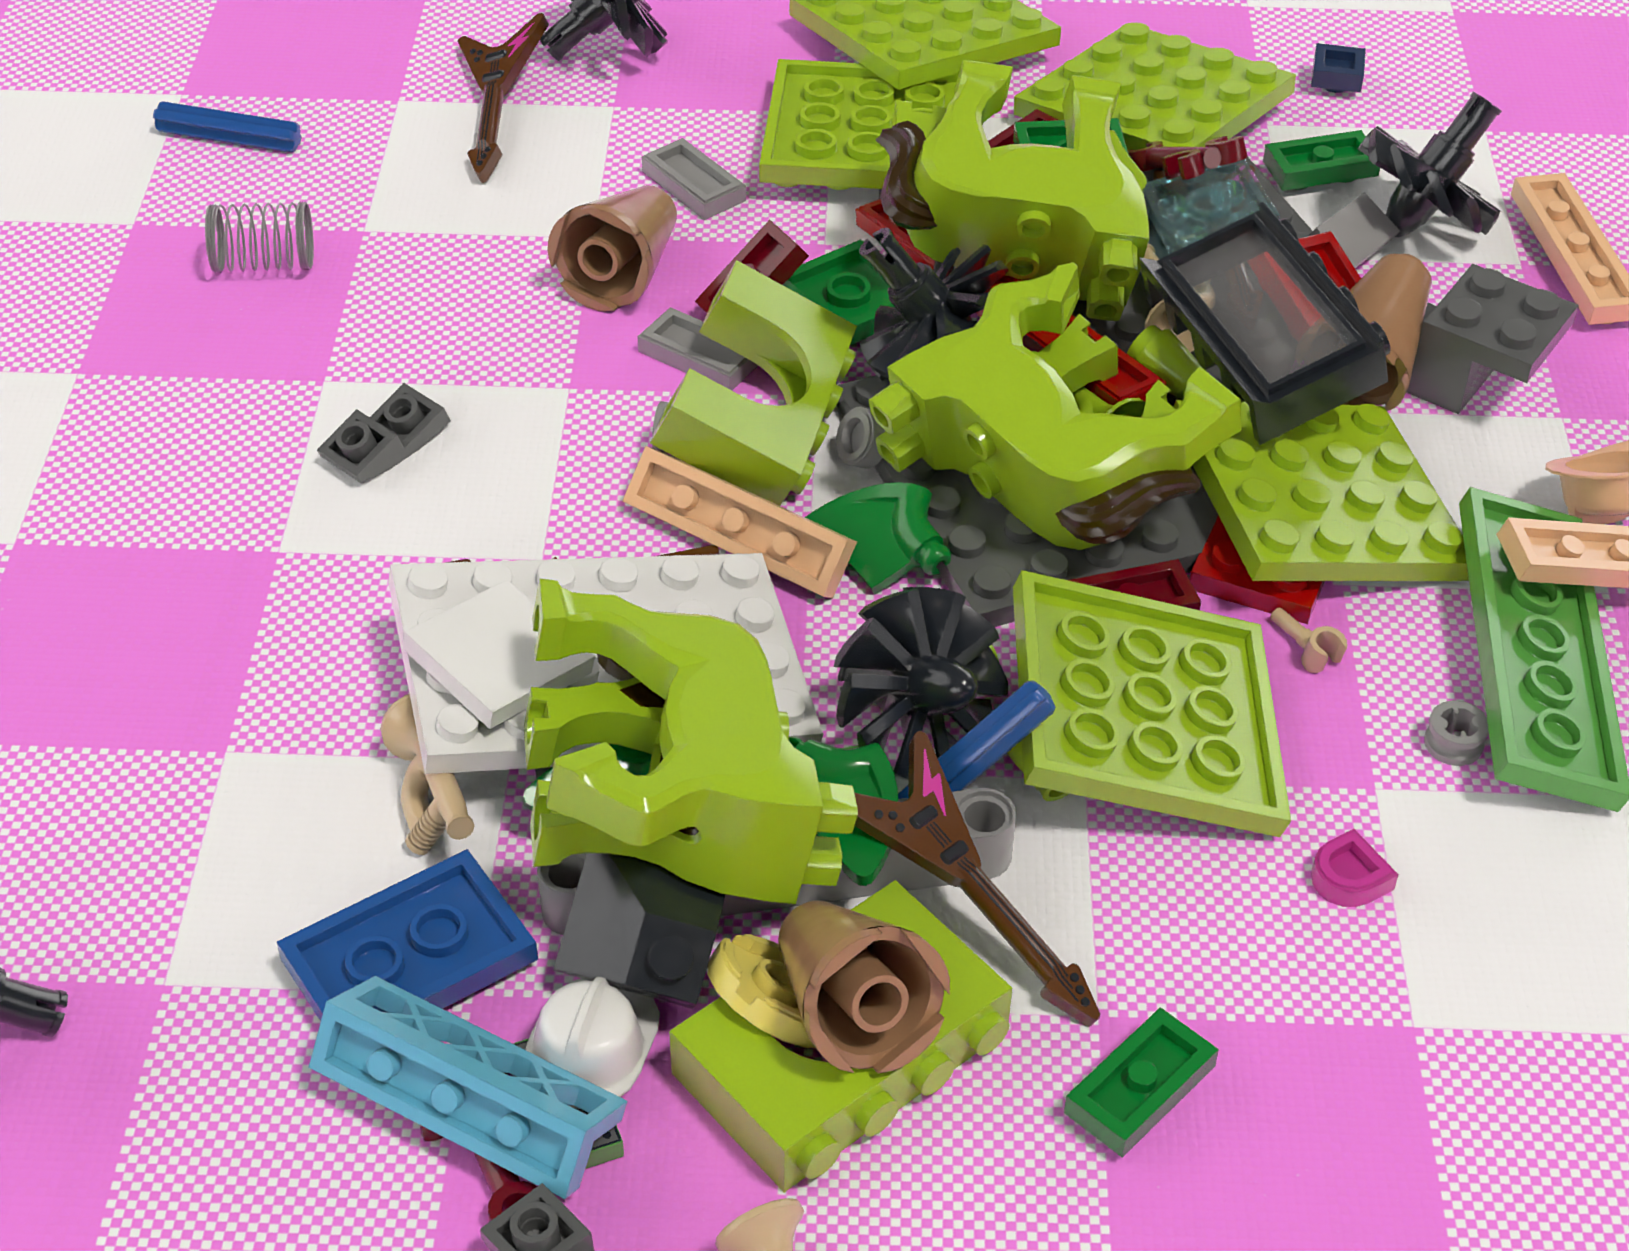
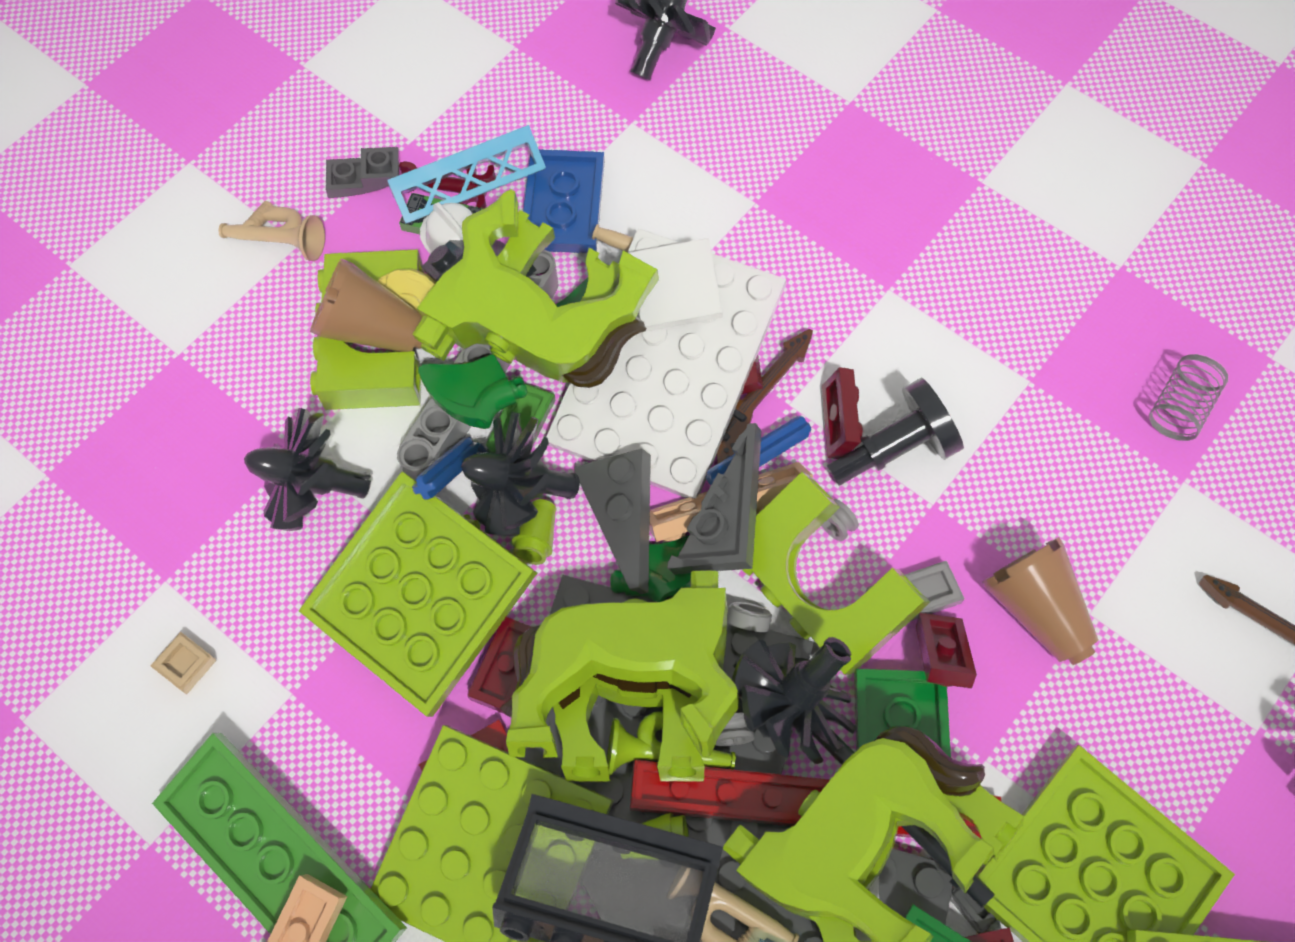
camera: 130 degrees right, 20 degrees up
dark grey slope [317,383,451,483] -> none
light grey tile [642,138,746,220] -> none
reddish brown piece [854,731,1100,1027] -> none
green plate [1064,1007,1219,1158] -> none
hand [1271,608,1347,673] -> none
dark pink tile [1311,829,1399,907] -> none
light grey bush [1424,700,1489,766] -> none
none -> tan tile [150,632,217,695]
none -> black piece [244,408,371,531]
none -> dark grey wing [574,448,651,594]
none -> dark grey wing [667,423,762,575]
none -> blue axle [706,416,812,485]
none -> dark red plate [821,367,863,459]
none -> black piece [827,377,964,486]

